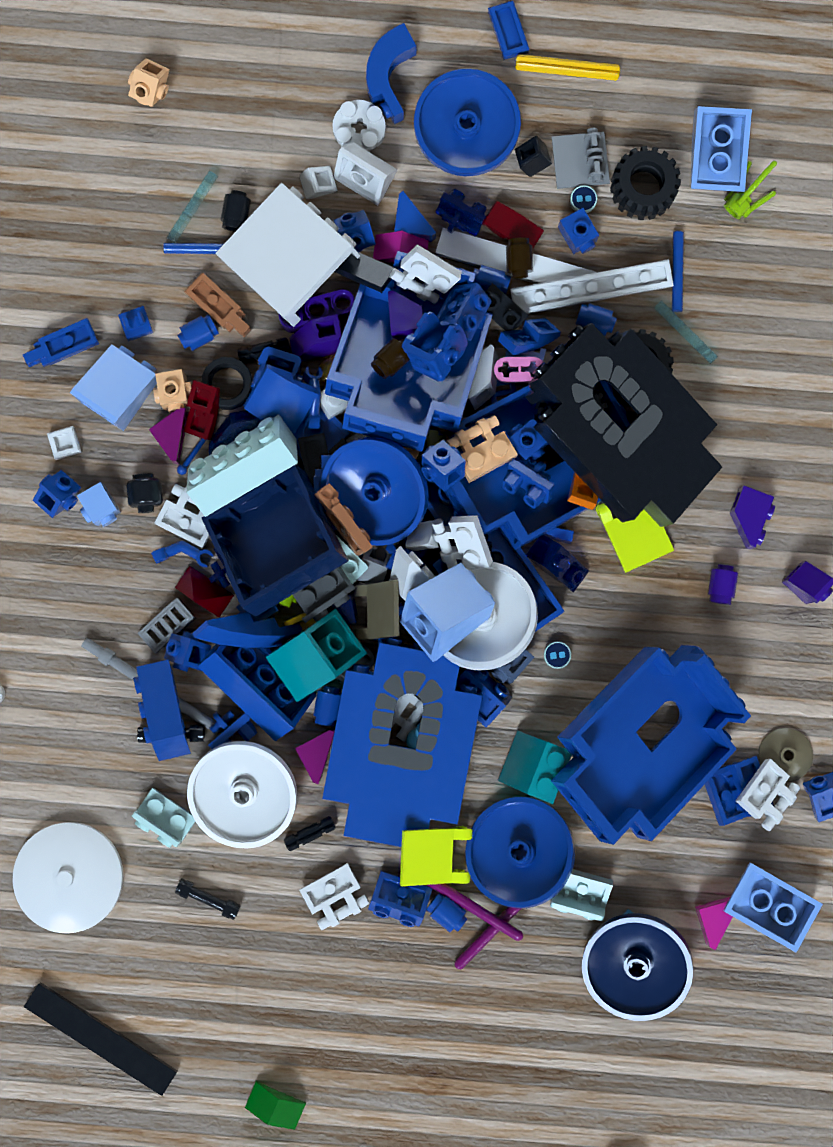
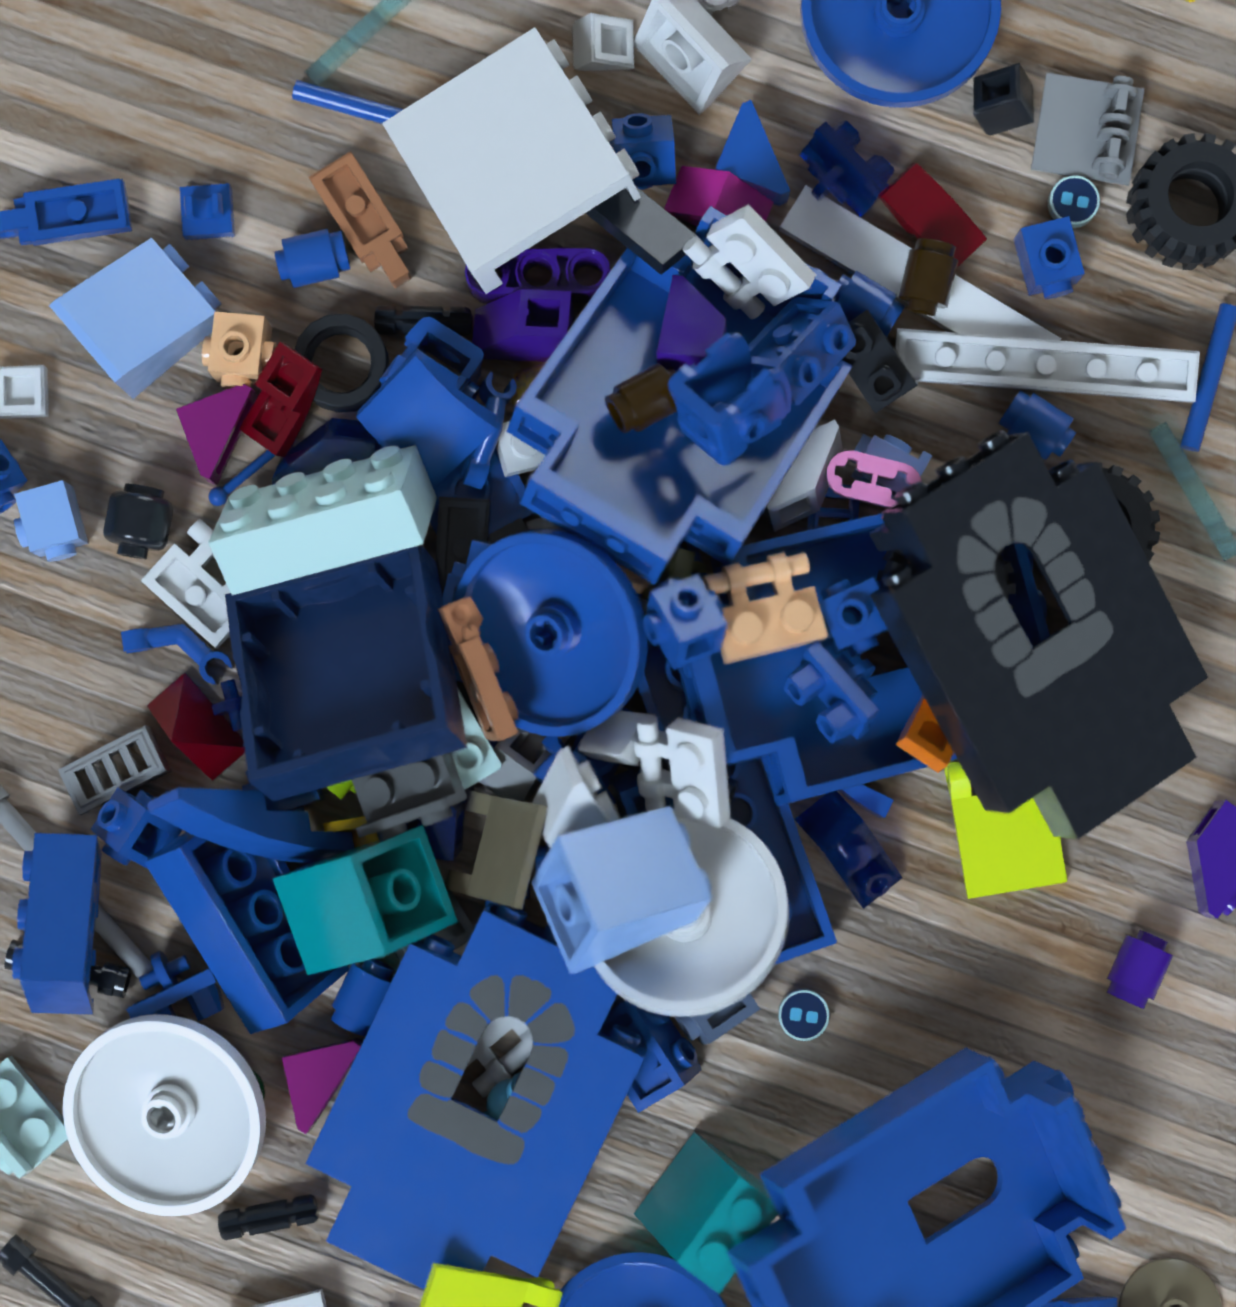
camera: 20 degrees right, 0 degrees up
black brick [220,190,251,232] -> none
blue slope [498,318,561,355] -> none

